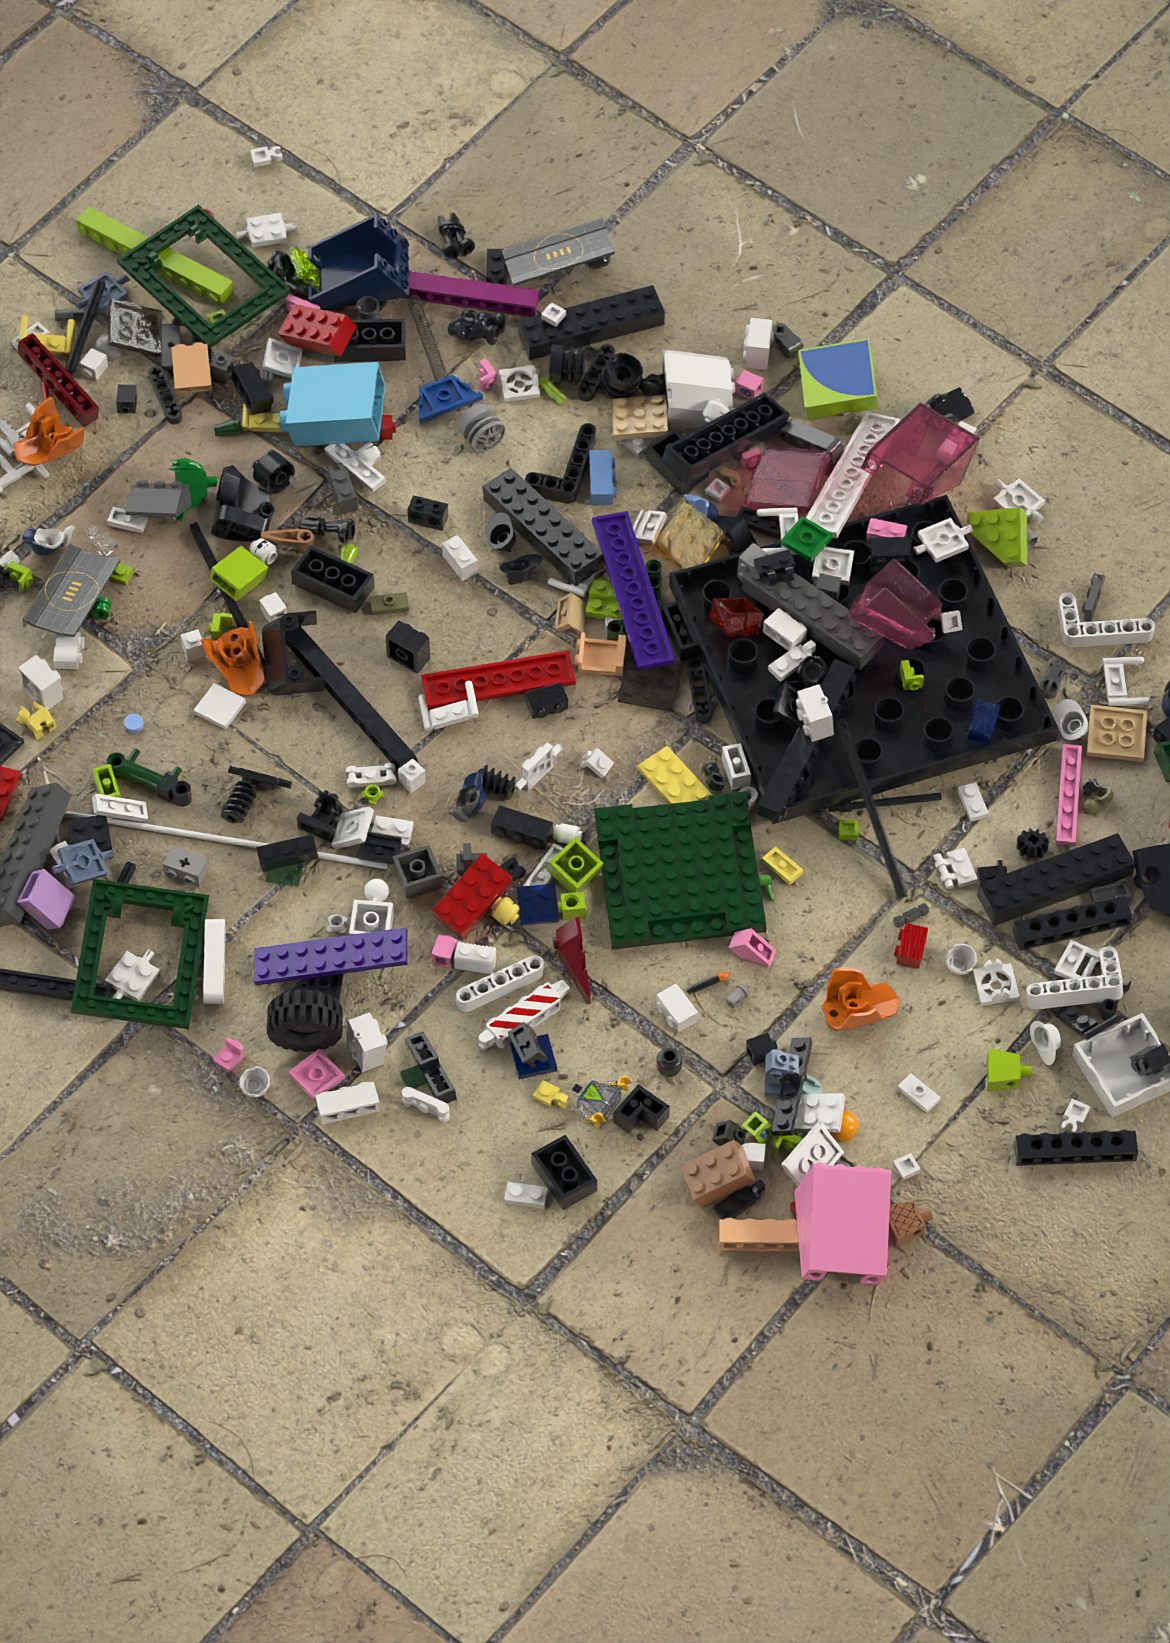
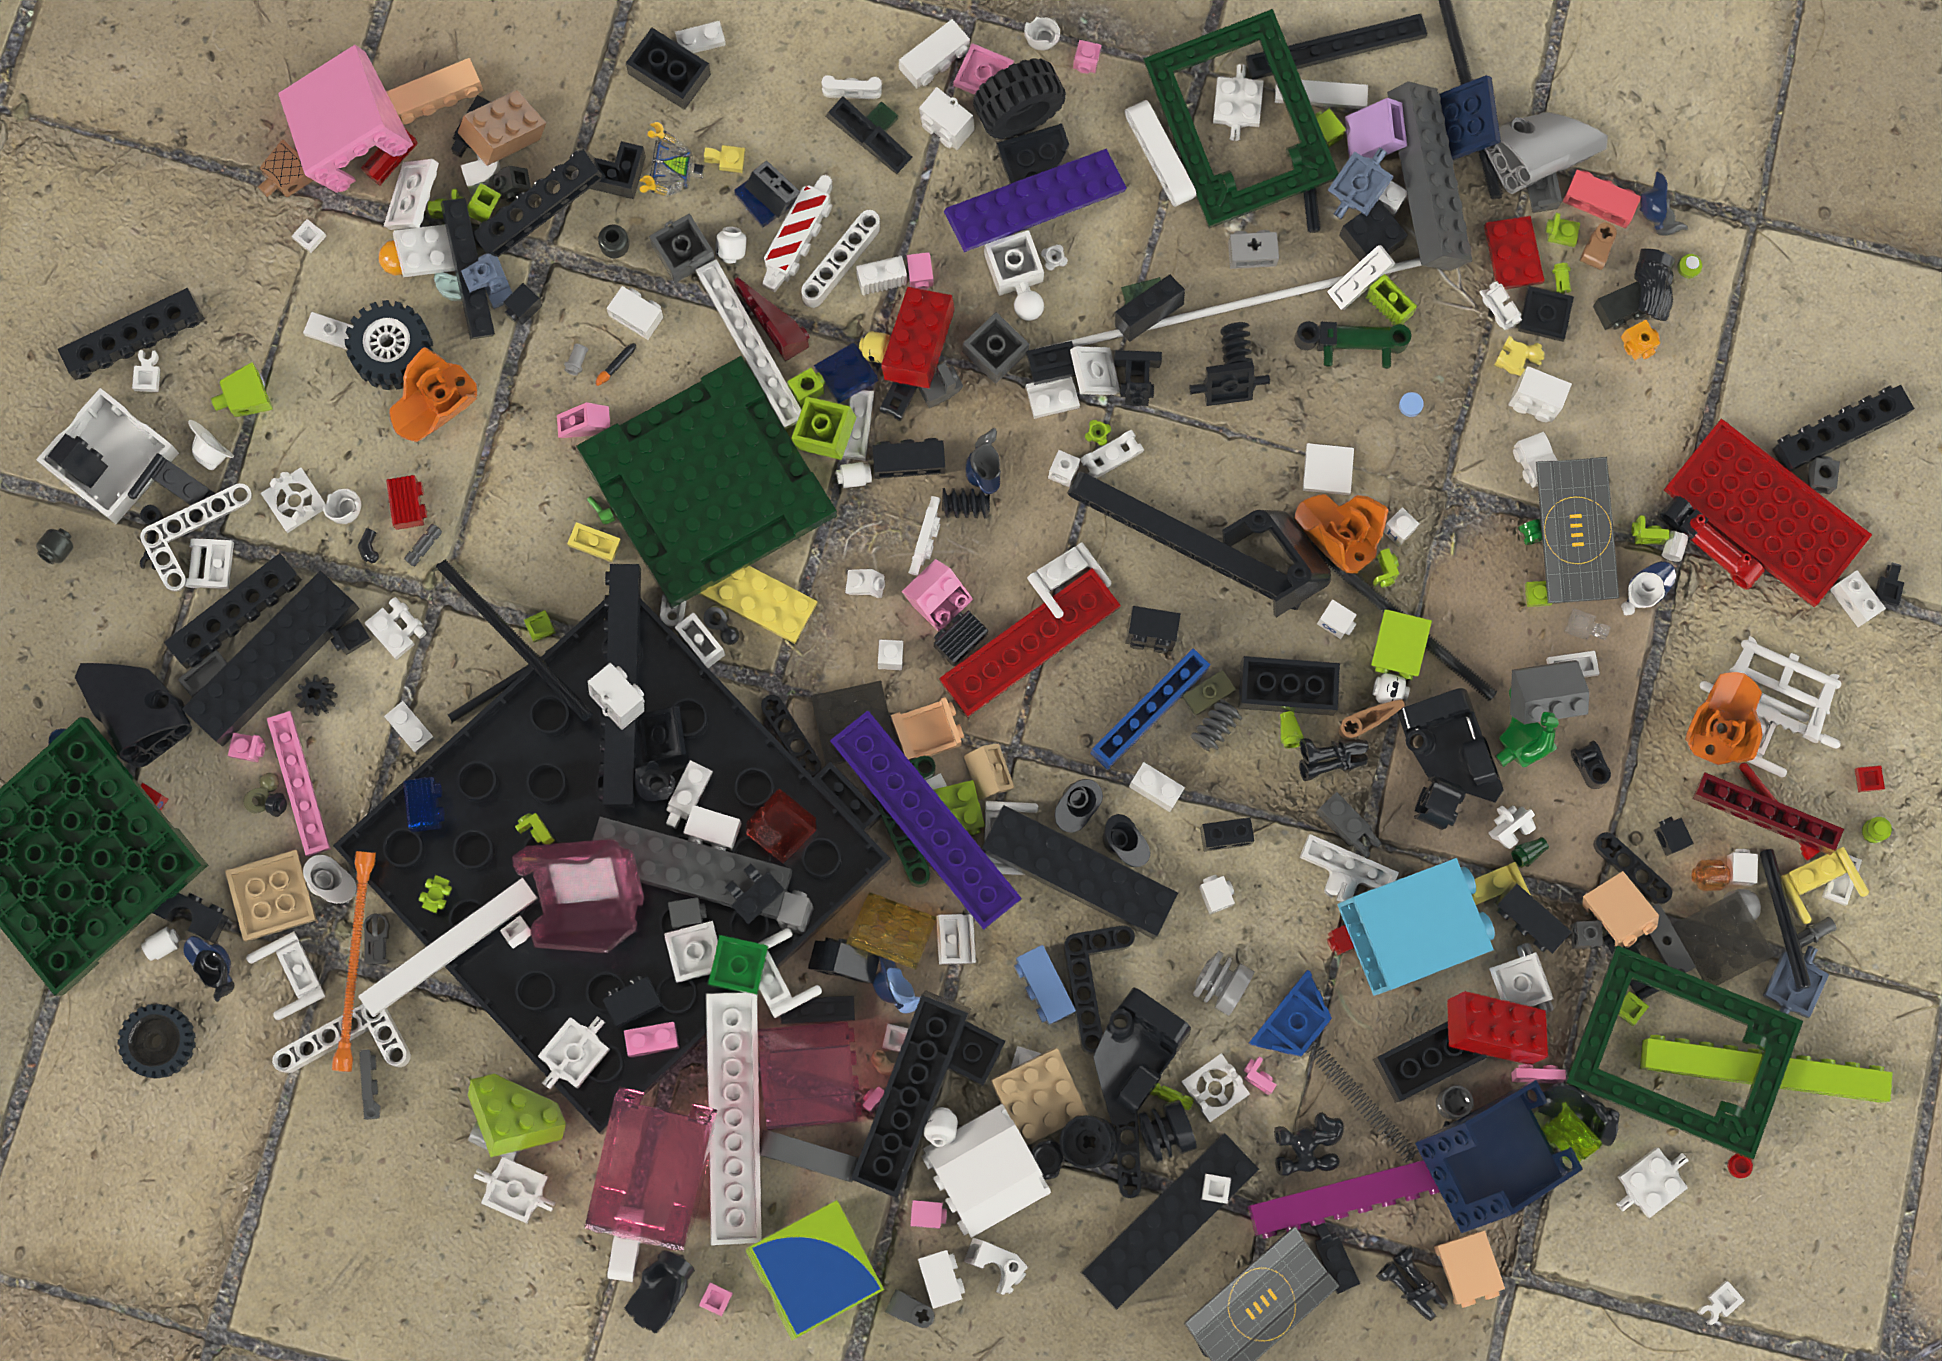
camera: 150 degrees right, 20 degrees up
none -> bright pink bracket [228,732,265,763]
none -> orange hose [332,851,376,1072]
none -> black wheel [344,300,433,390]
none -> black arm [358,528,379,564]
none -> white tile [358,878,538,1017]
none -> lime piece [419,875,452,913]
none -> black brick [473,149,606,257]
none -> dark grey brick [649,213,715,283]
none -> white plate [696,259,801,430]
none -> bright pink plate [699,1282,733,1316]
none -> white head [715,227,747,263]
none -> white brick [878,640,903,670]
none -> bright pink slope [902,559,973,631]
none -> white tile [964,1238,1028,1295]
none -> blue brick [1091,648,1210,770]
none -> black panel [1093,987,1191,1125]
none -> dark grey piece [1191,699,1242,752]
none -> white brick [1199,875,1235,914]
none -> white tile [1275,80,1368,109]
none -> lime brick [1315,108,1346,148]
none -> light nougat panel [1434,1231,1505,1308]
none -> white hinge [1480,281,1522,330]
none -> white hips [1489,805,1536,849]
none -> black piece [1571,740,1611,789]
none -> clear orange head [1691,860,1731,891]

